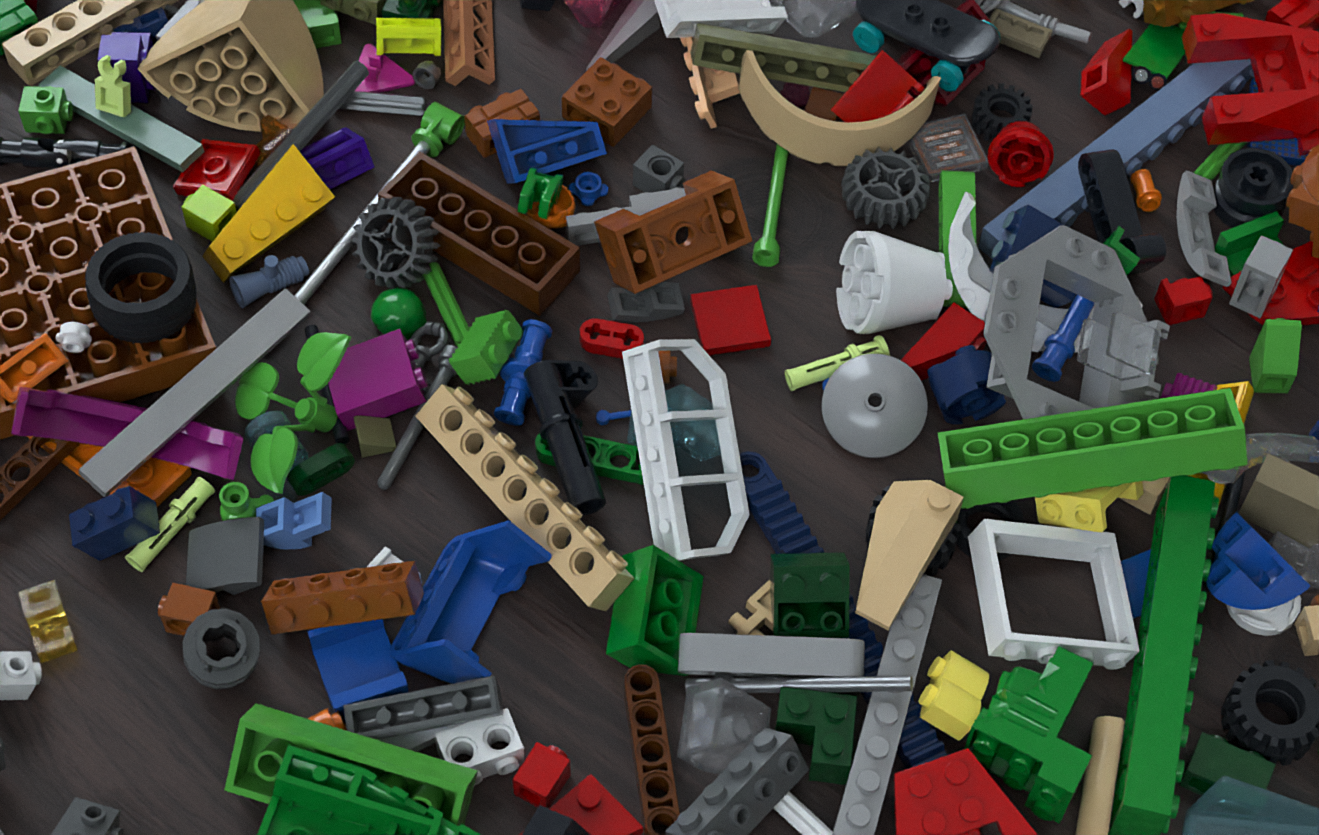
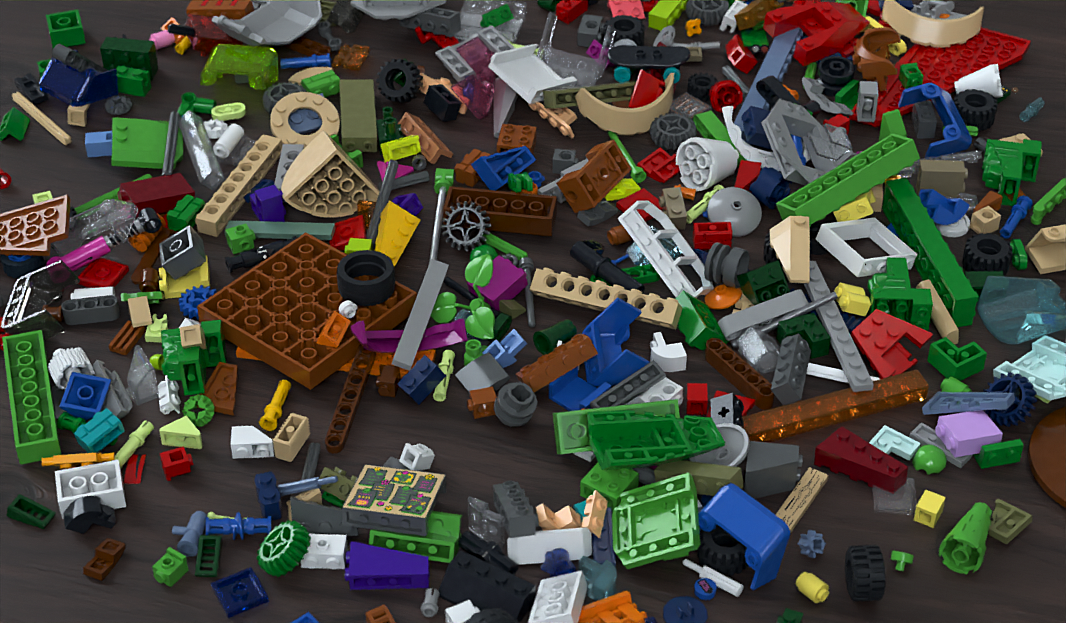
camera: 25 degrees left, 15 degrees down
clear yellow slope [18,580,78,663] -> none
yellowish green plate [95,55,131,117] -> none
sand blue piece [229,255,309,308] -> none
bright green brick [449,310,524,385] -> none
blue piece [494,319,553,426] -> none
red beam [580,319,644,359] -> none
none -> reddish brown brick [376,364,401,397]
none -> dark green plant [533,319,577,355]
none -> neon yellow slope [604,178,641,201]
none -> red slope [637,147,680,183]
none -> white brick [650,332,687,372]
none -> dark tan brick [659,187,687,230]
none -> orange pin [674,184,696,201]
none -> red brick [692,222,732,251]
none -> dark grey wheel [704,242,750,289]
none -> orange dish [705,284,742,310]
none -> dark grey axle [722,65,750,98]

